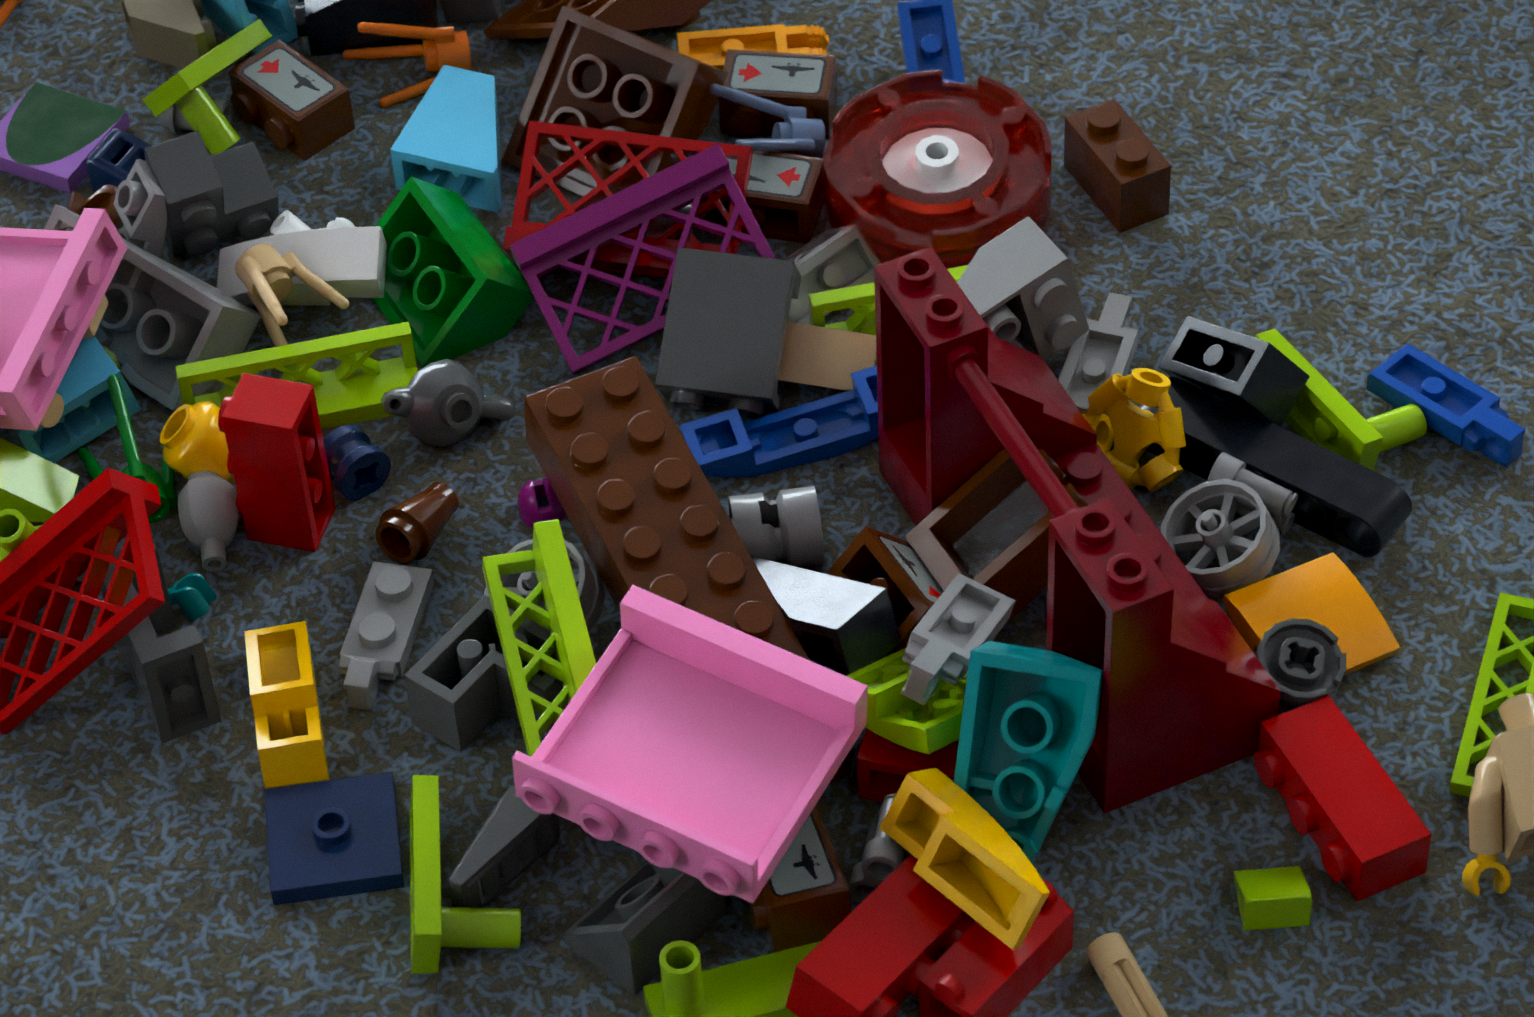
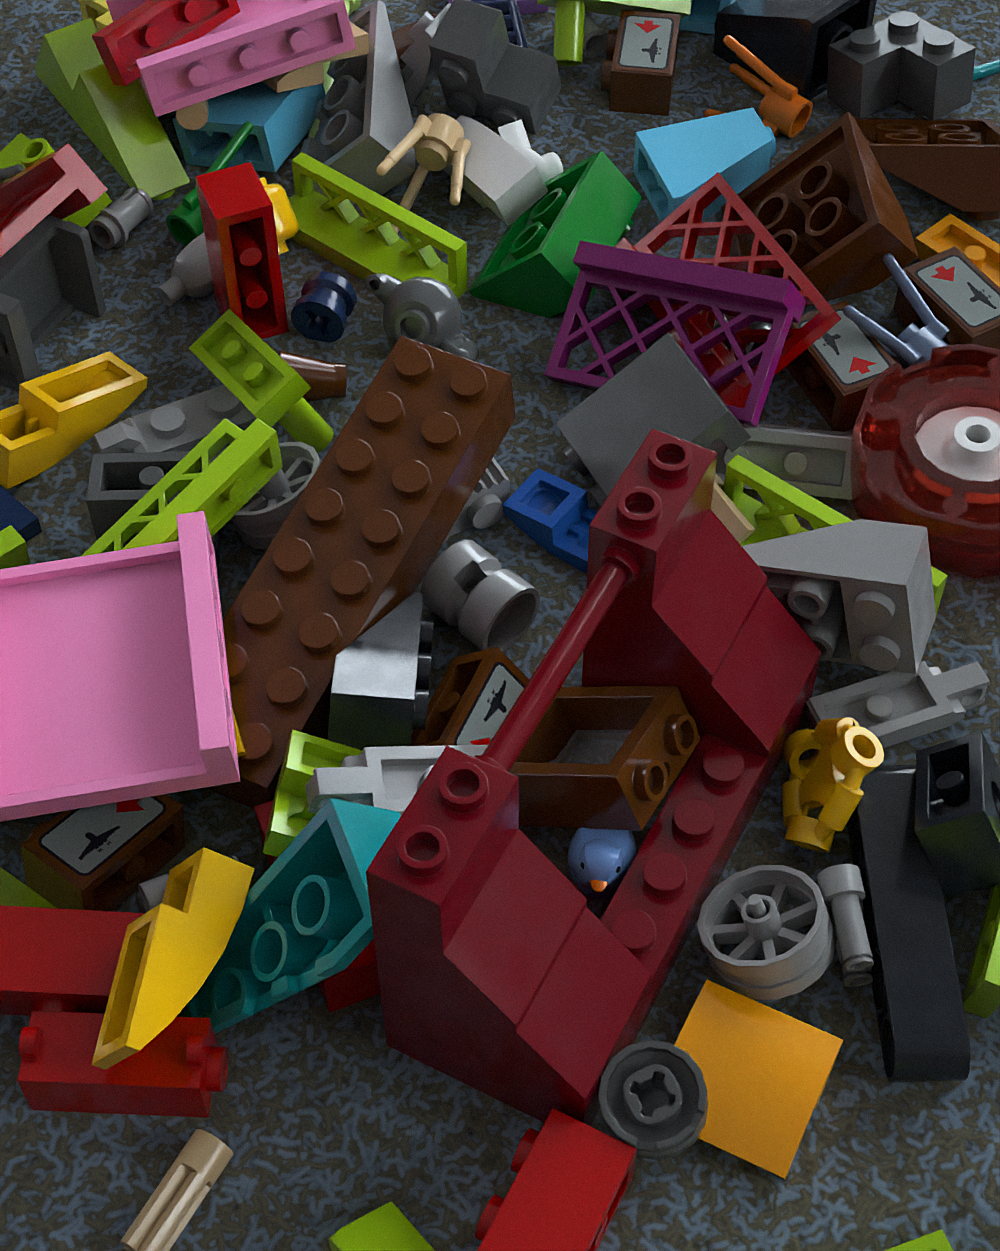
camera: 50 degrees right, 5 degrees up
teal hand [167,573,217,620] -> none
none -> lime piece [189,309,334,453]

